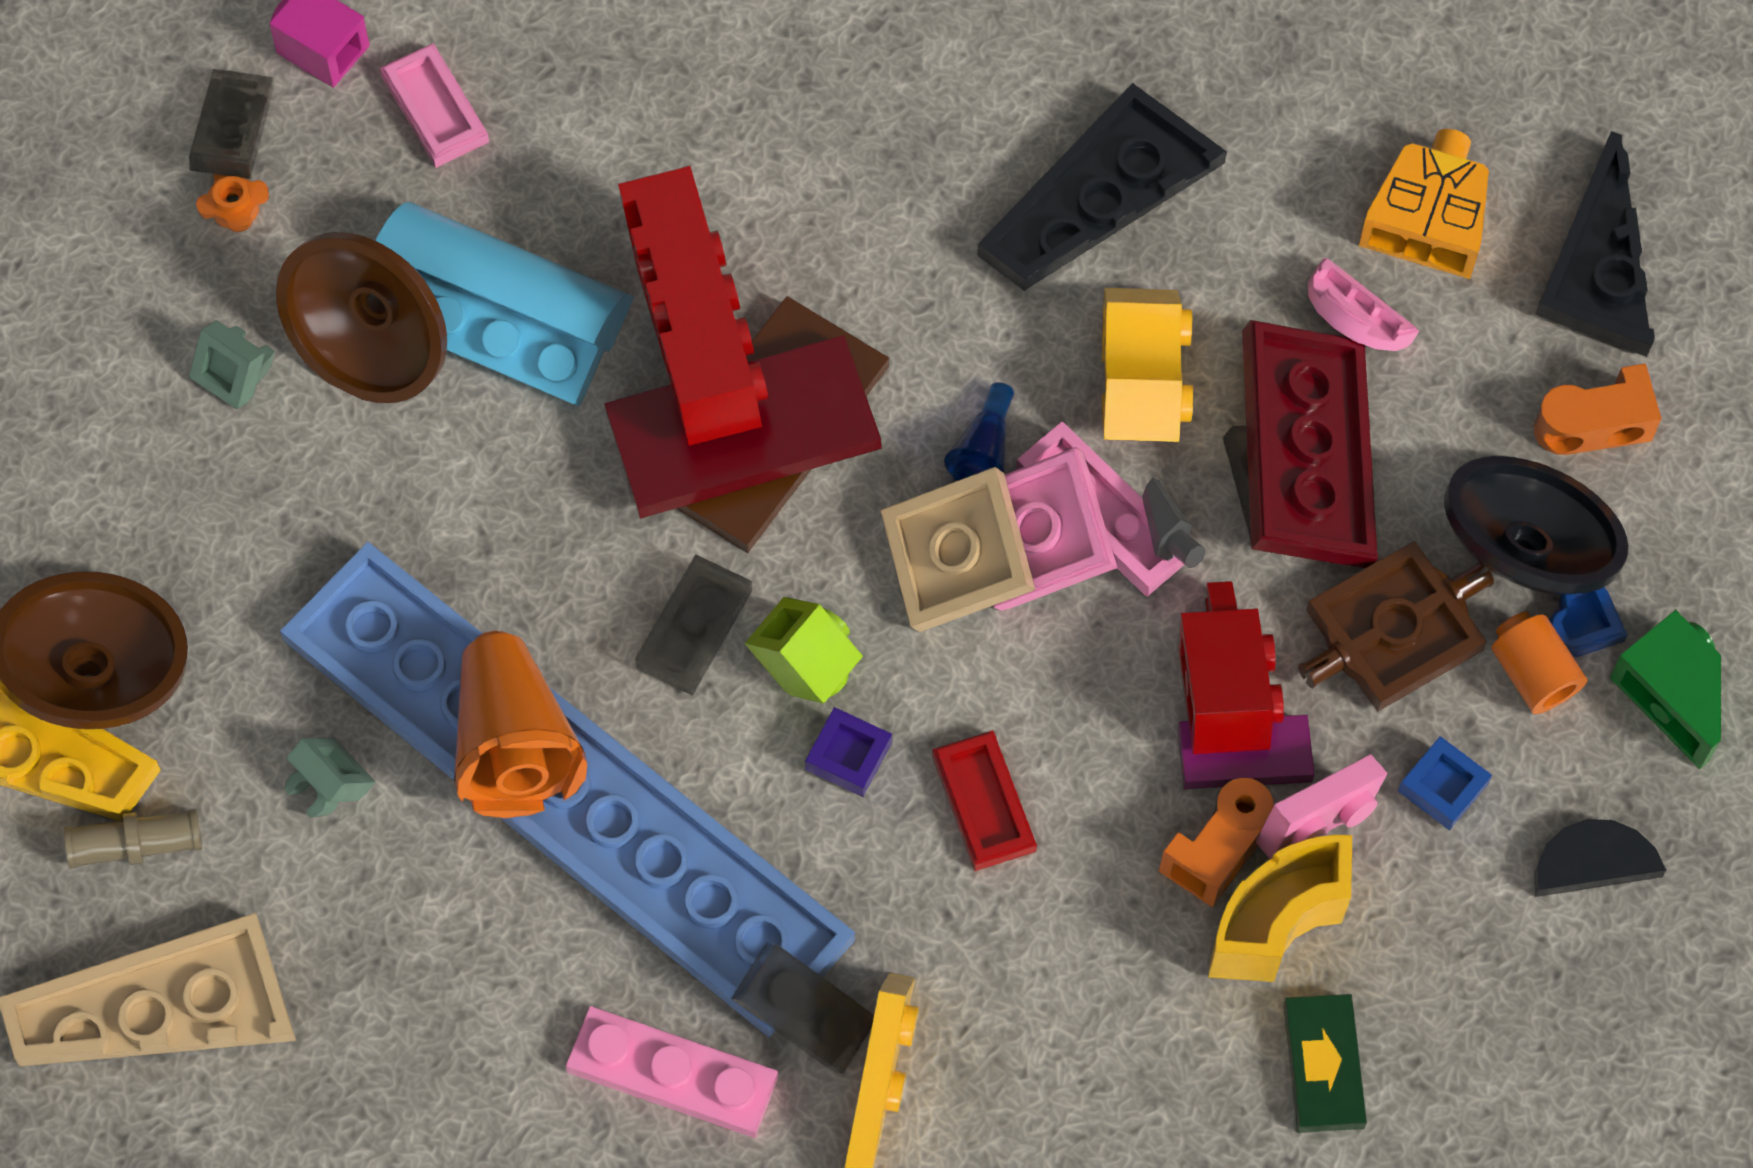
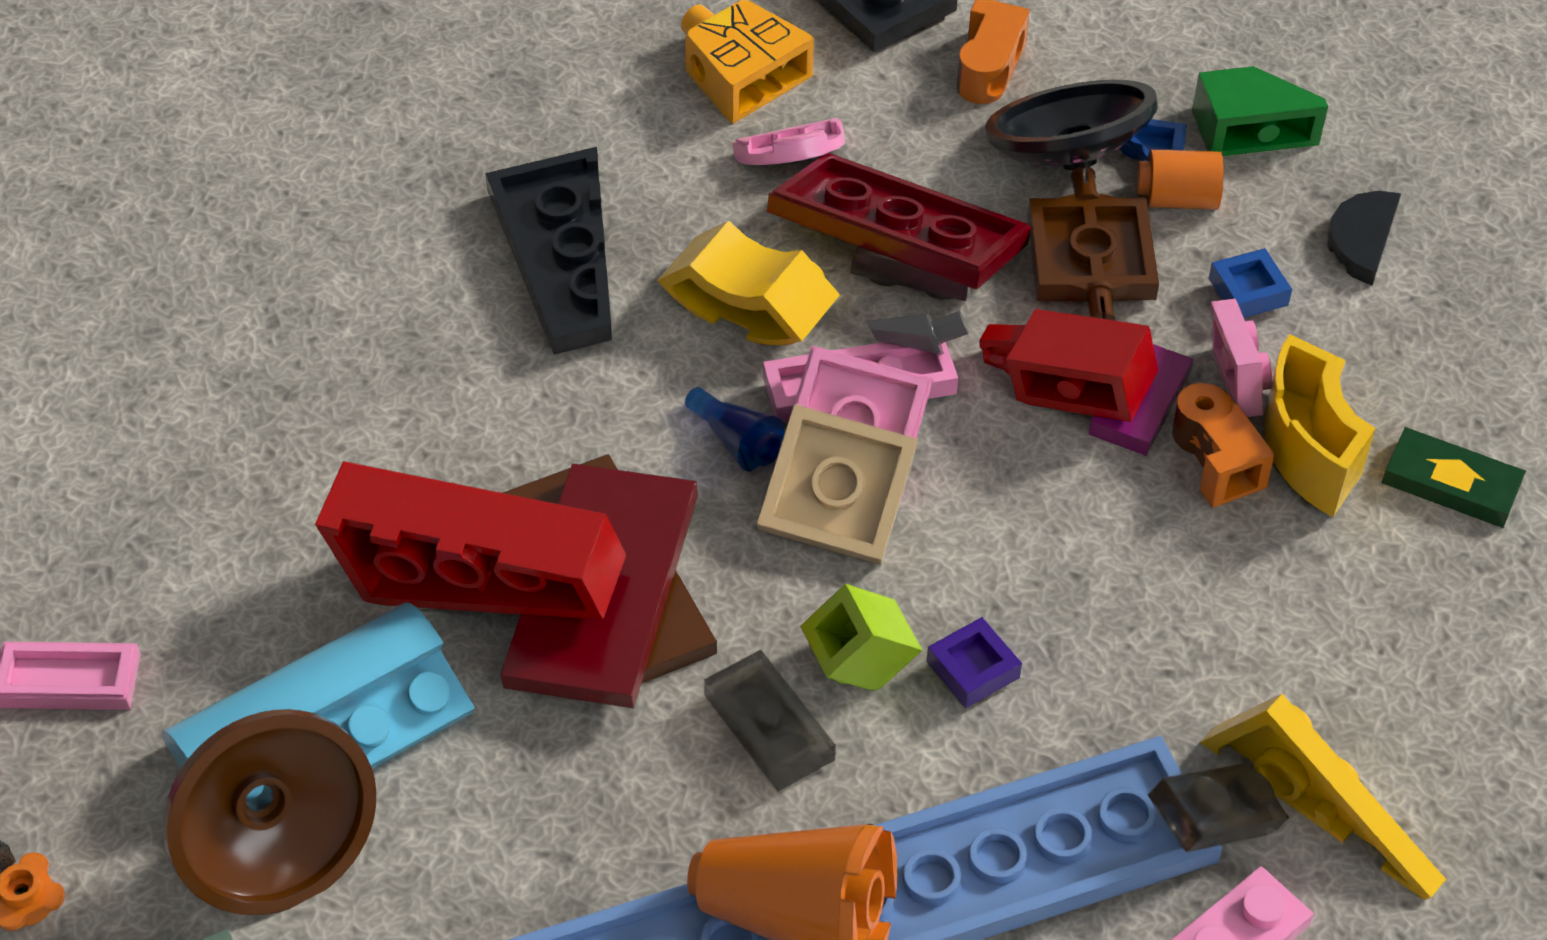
camera: 60 degrees left, 15 degrees down
red tile [932,730,1037,871] -> none

